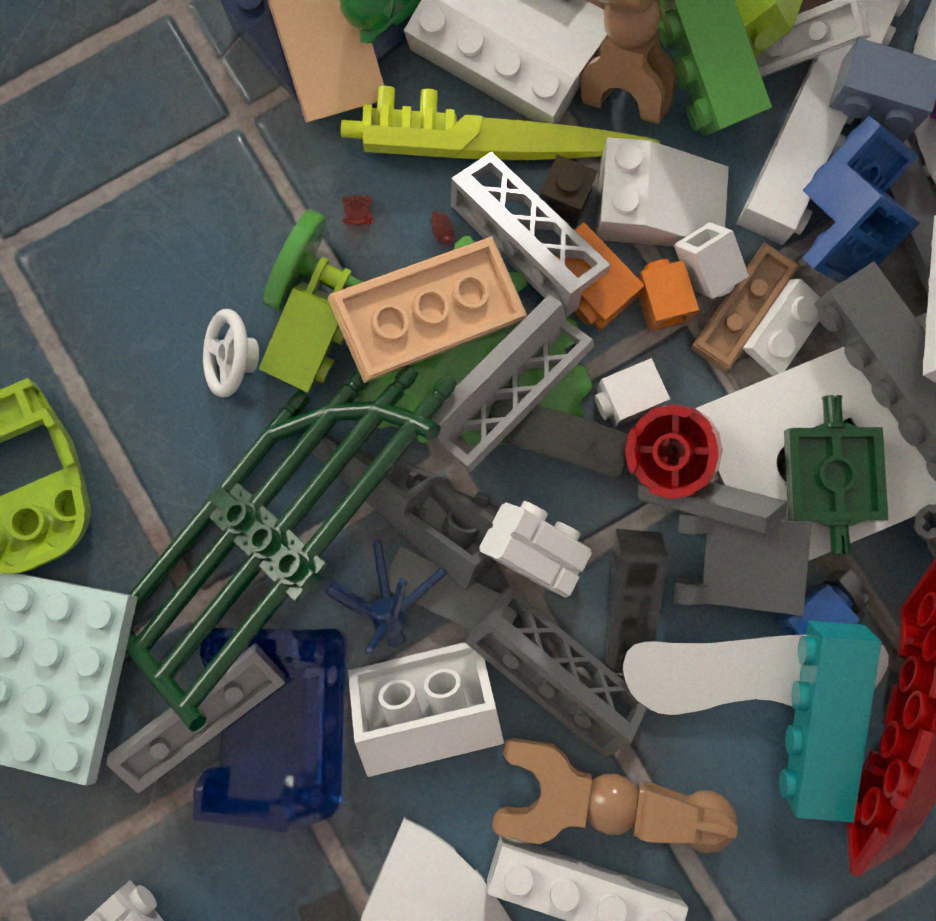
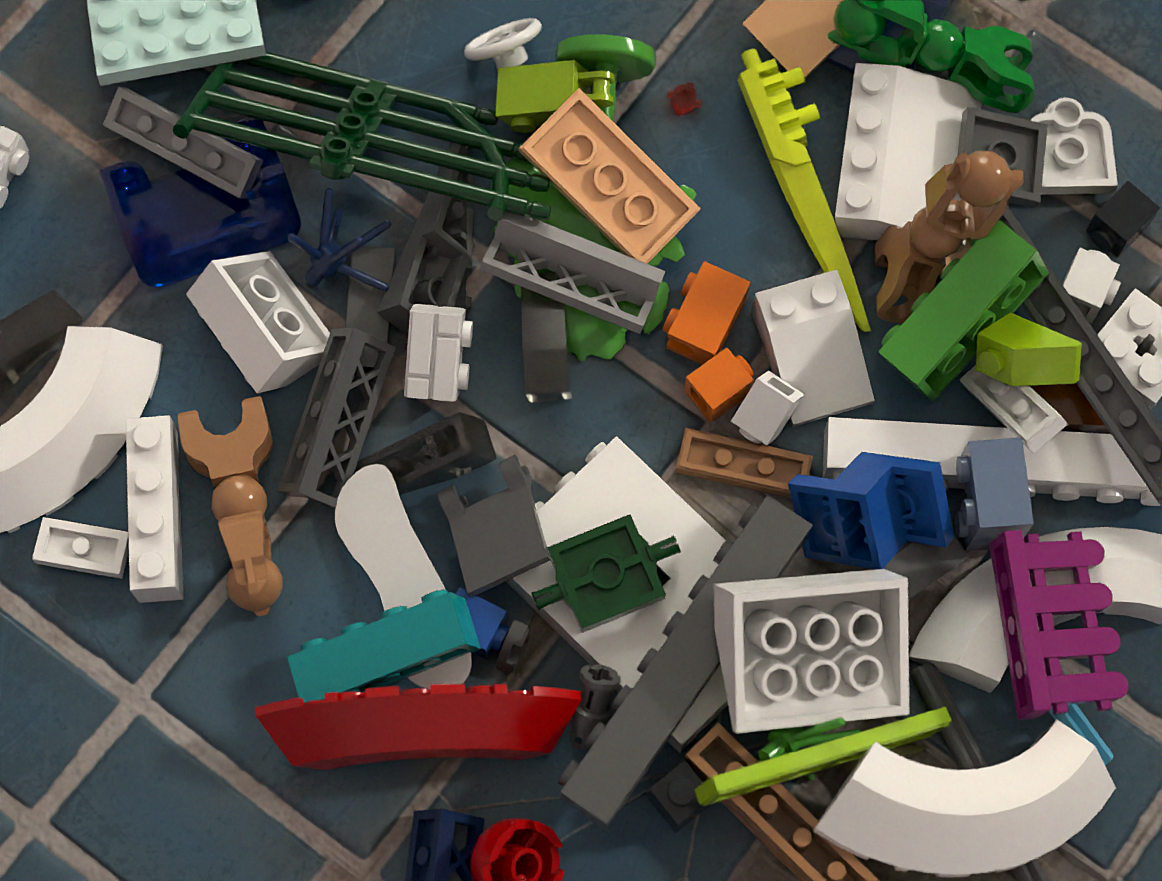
camera: 65 degrees right, 10 degrees down
clear red piece [429,211,454,245] -> none
light grey fence [451,152,610,317] -> none
dark brown brick [539,154,598,229] -> none
white brick [594,358,670,428] -> none
red cylinder [625,404,723,499] -> none
dark grey tile [638,482,787,534] -> none
white plate [742,278,820,375] -> none

